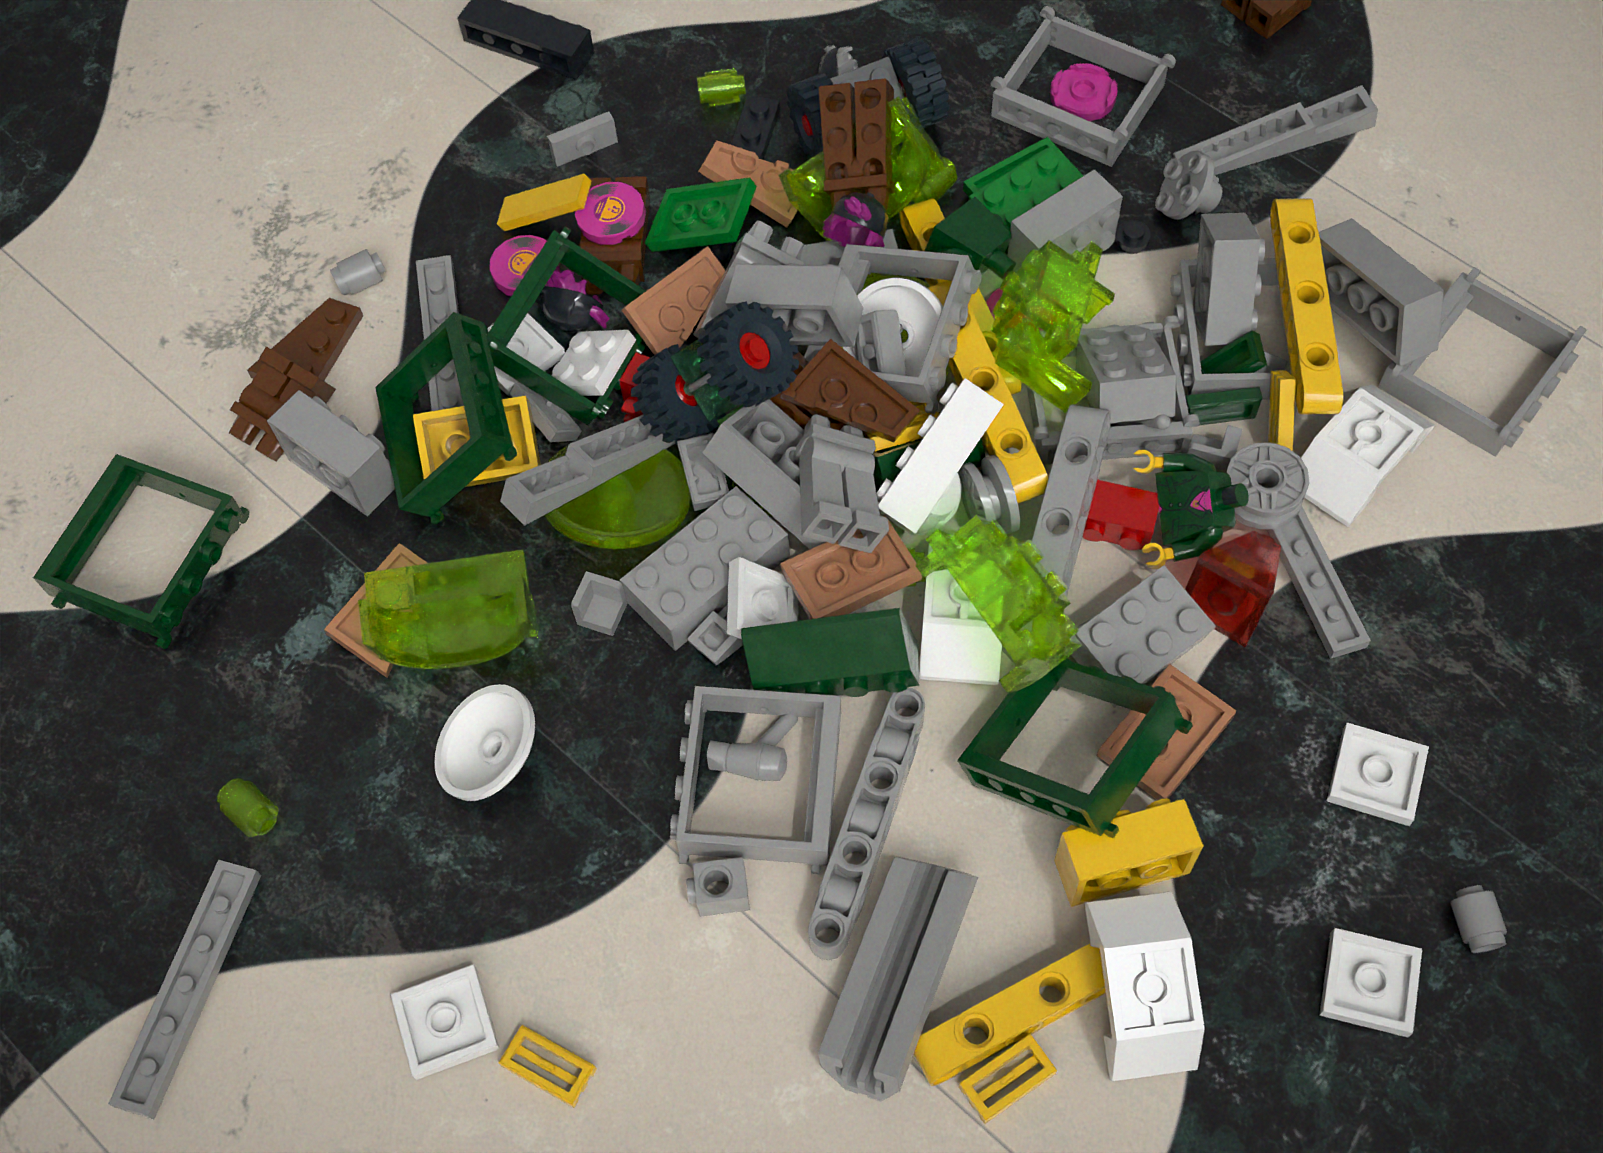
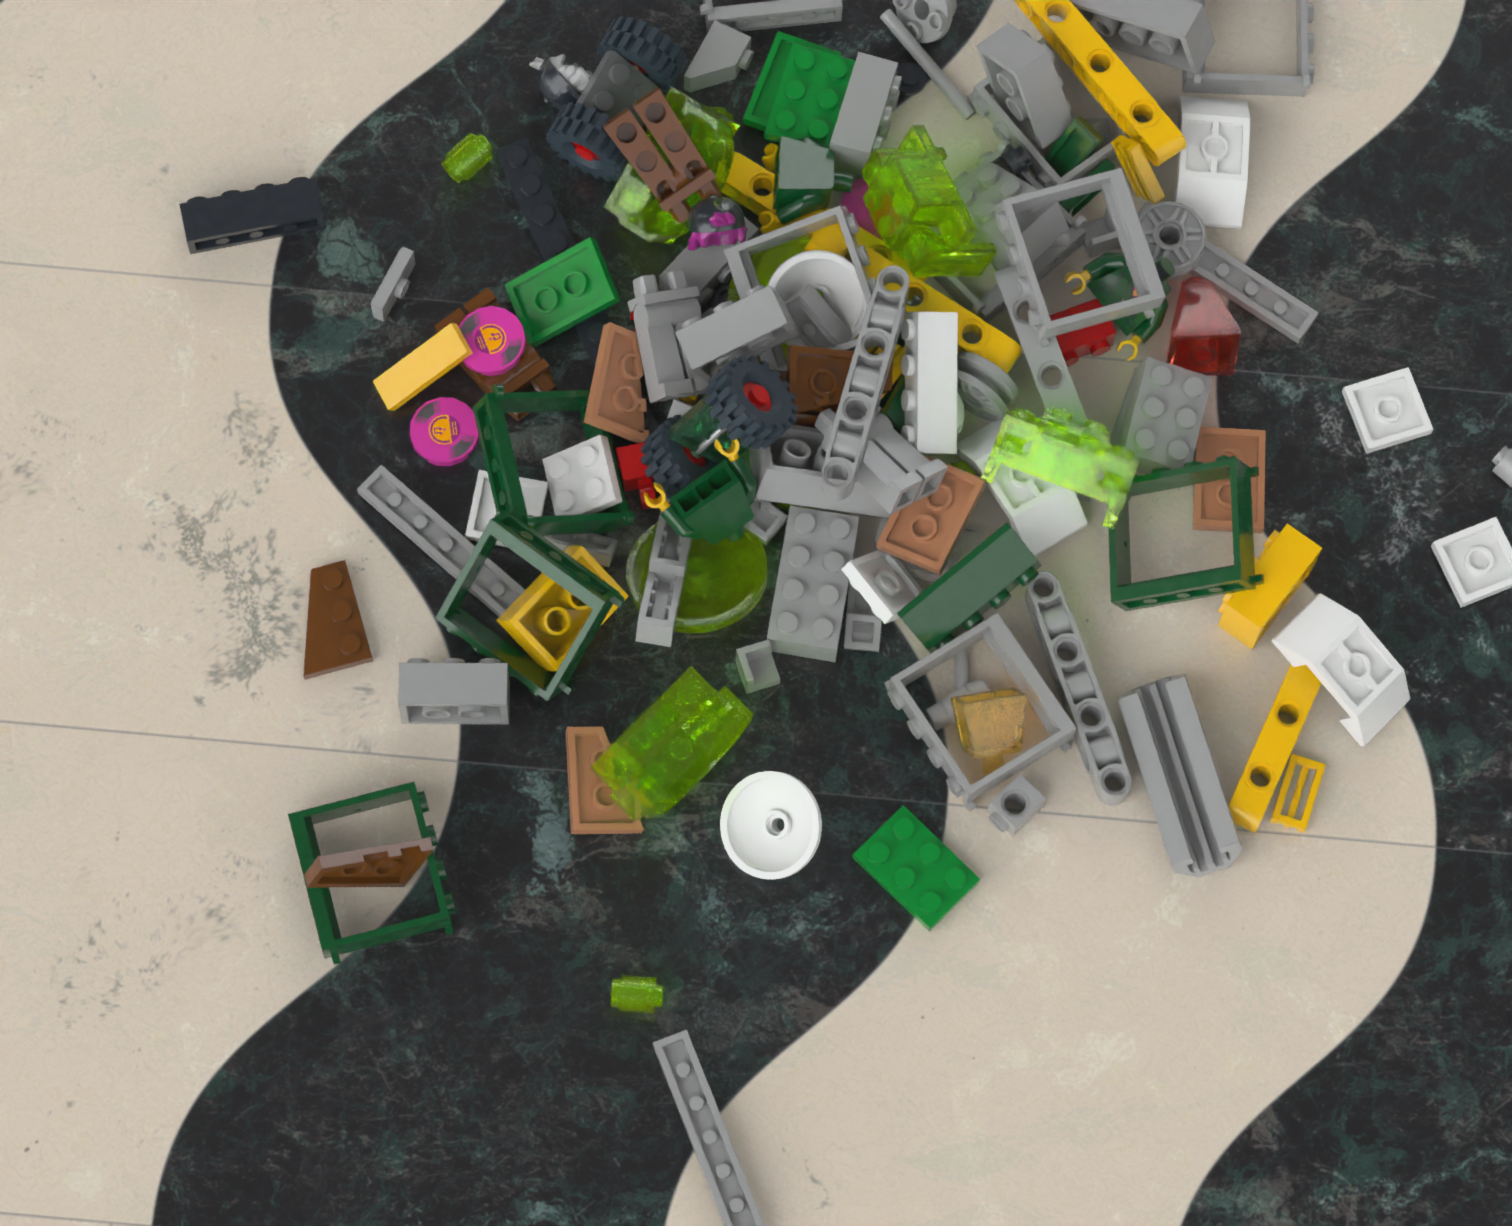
camera: 45 degrees left, 10 degrees up
reddish brown hips [229,346,336,461] -> none
light grey brick [330,249,386,295] -> none
white plate [391,964,500,1080] -> none
yellow tile [498,1025,597,1108] -> none
black hair [535,269,609,332] -> none
nougat wing [698,141,817,228] -> none
none -> reddish brown wing [304,837,434,888]
none -> dark green torso [644,433,757,545]
none -> light grey slope [684,20,754,92]
none -> light grey beam [822,265,909,501]
none -> green plate [853,805,980,932]
none -> light grey bar [880,9,976,120]
none -> clear yellow torso [951,687,1027,774]
none -> light grey window [995,168,1166,348]
none -> black plate [1000,143,1031,176]

